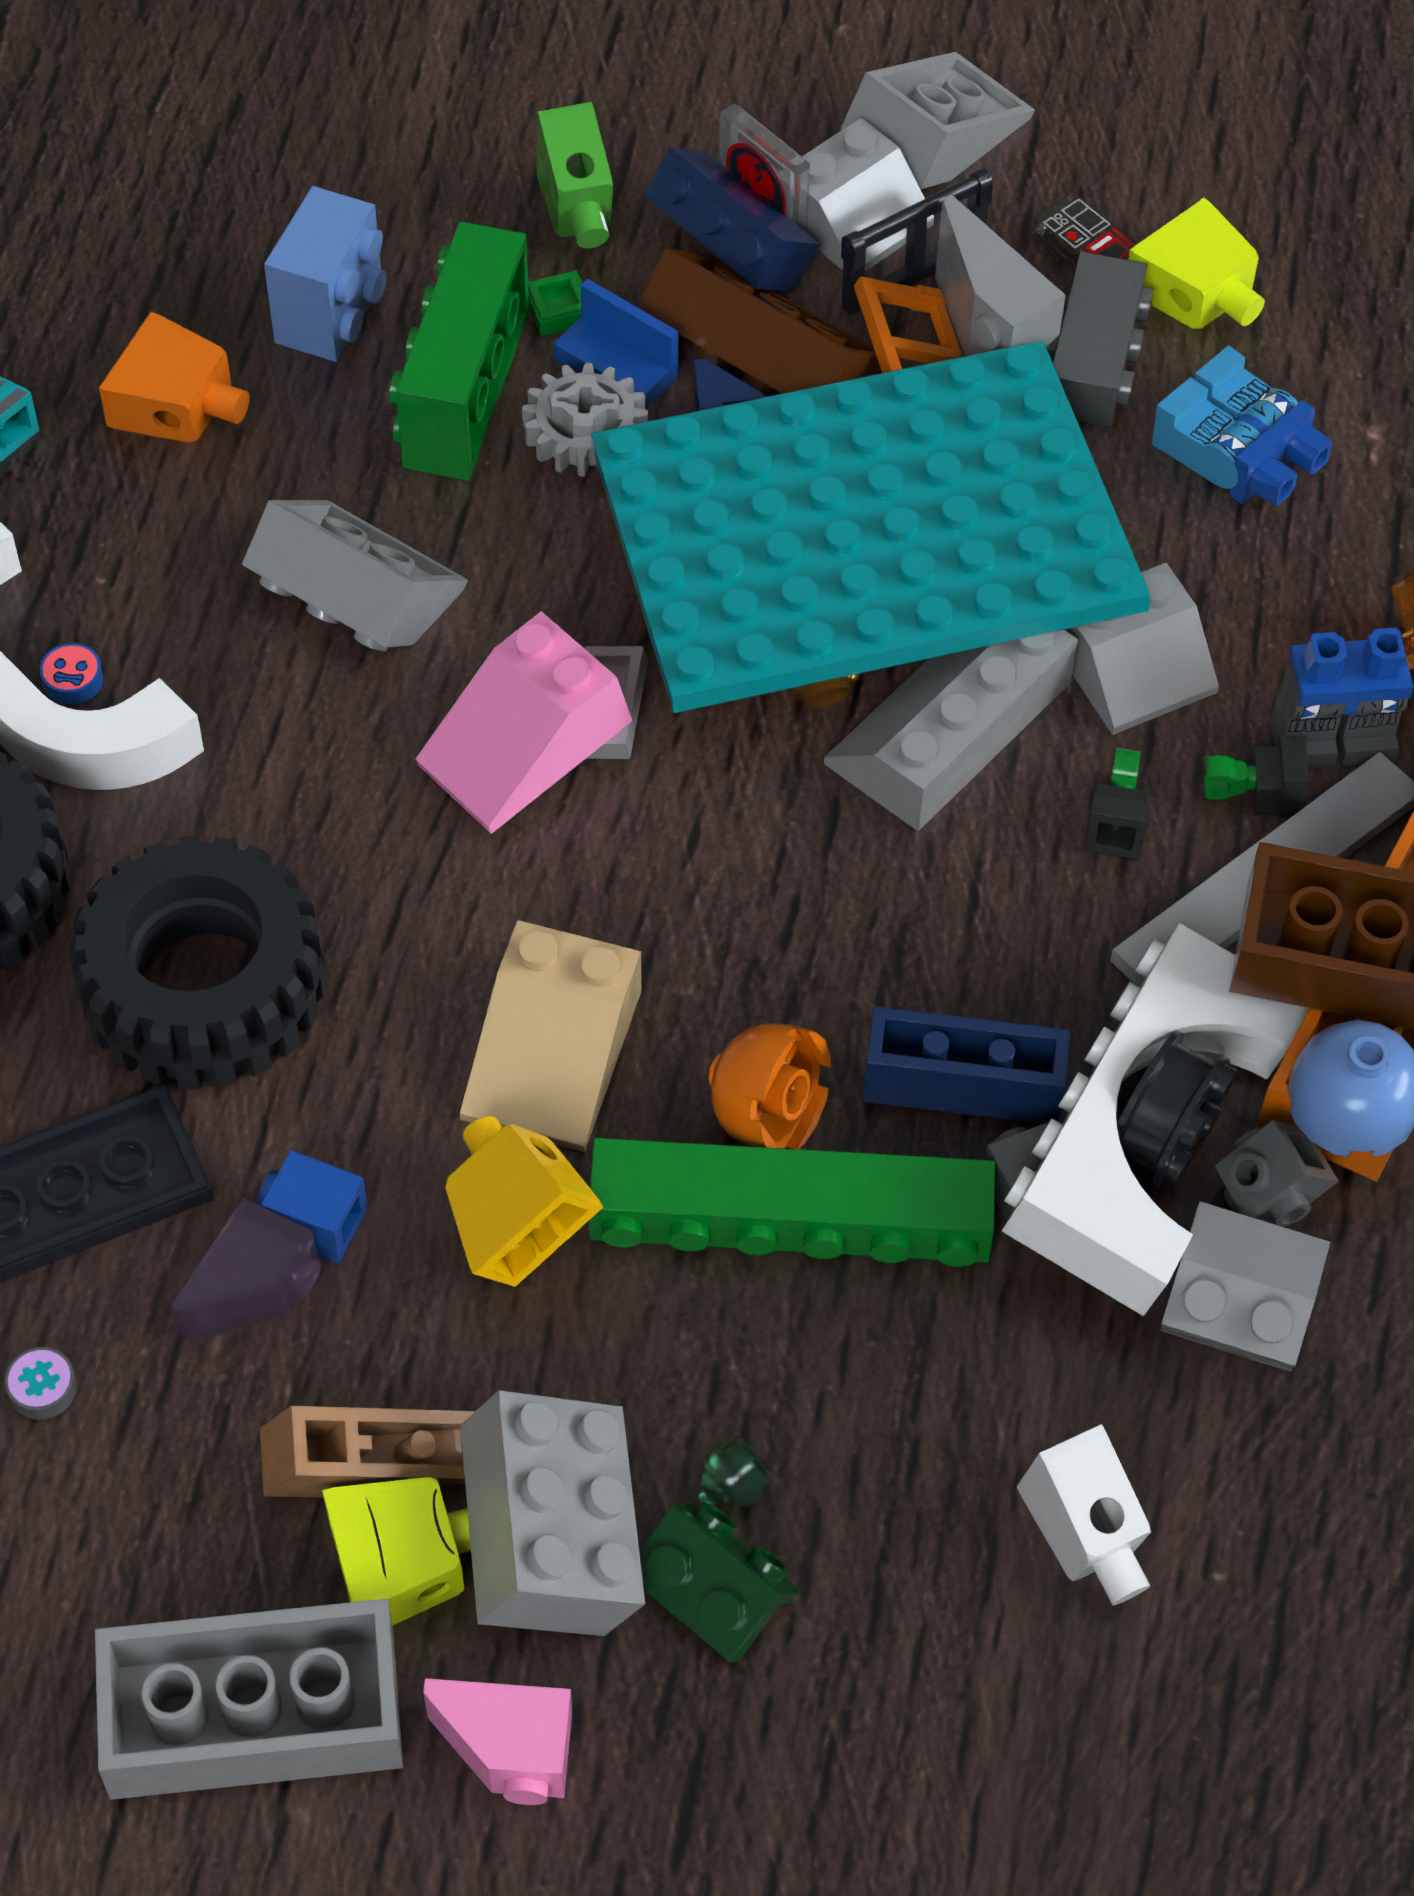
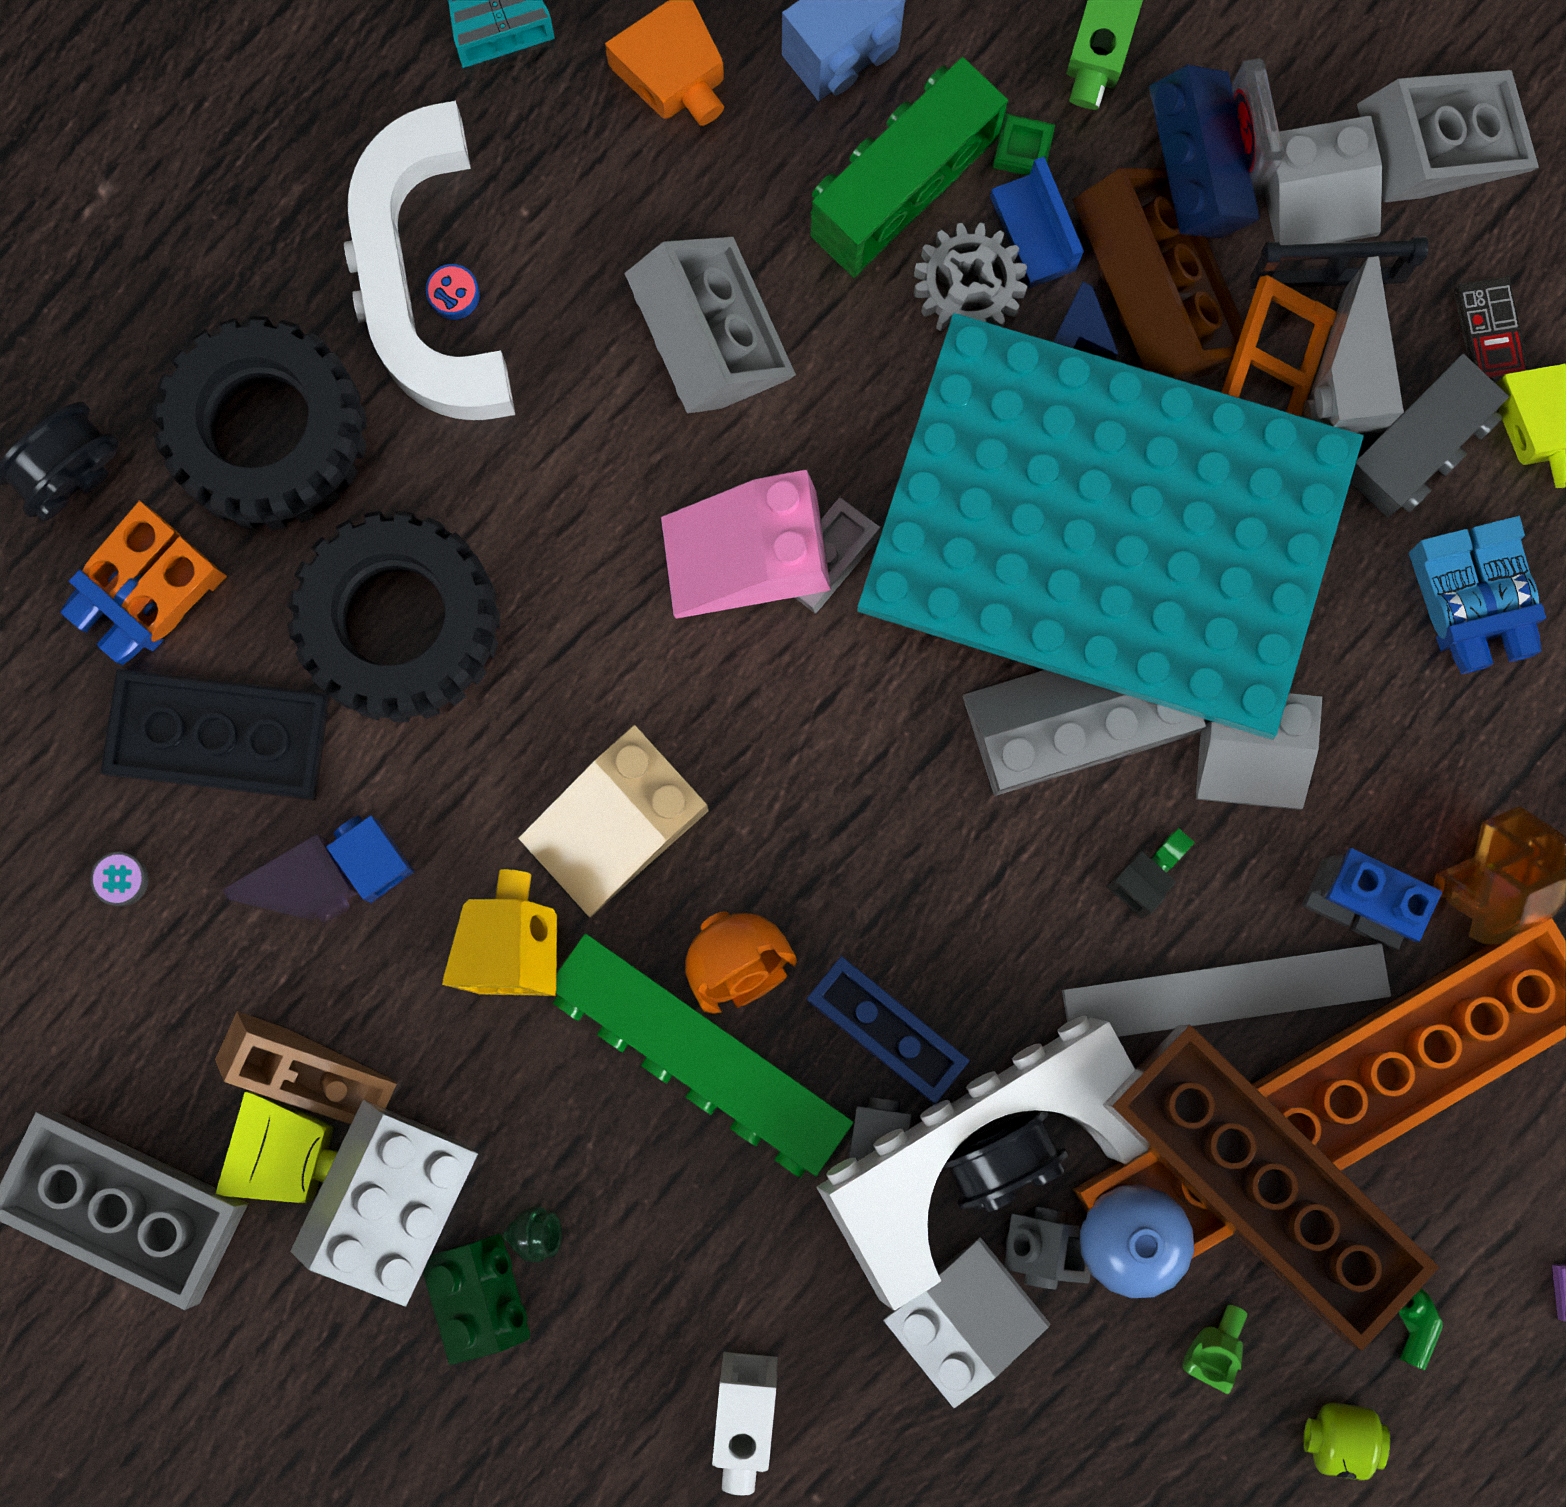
camera: 30 degrees right, 25 degrees up
bright pink slope [423,1678,572,1805] -> none
pearl dark grey piece [1204,736,1310,817] -> none

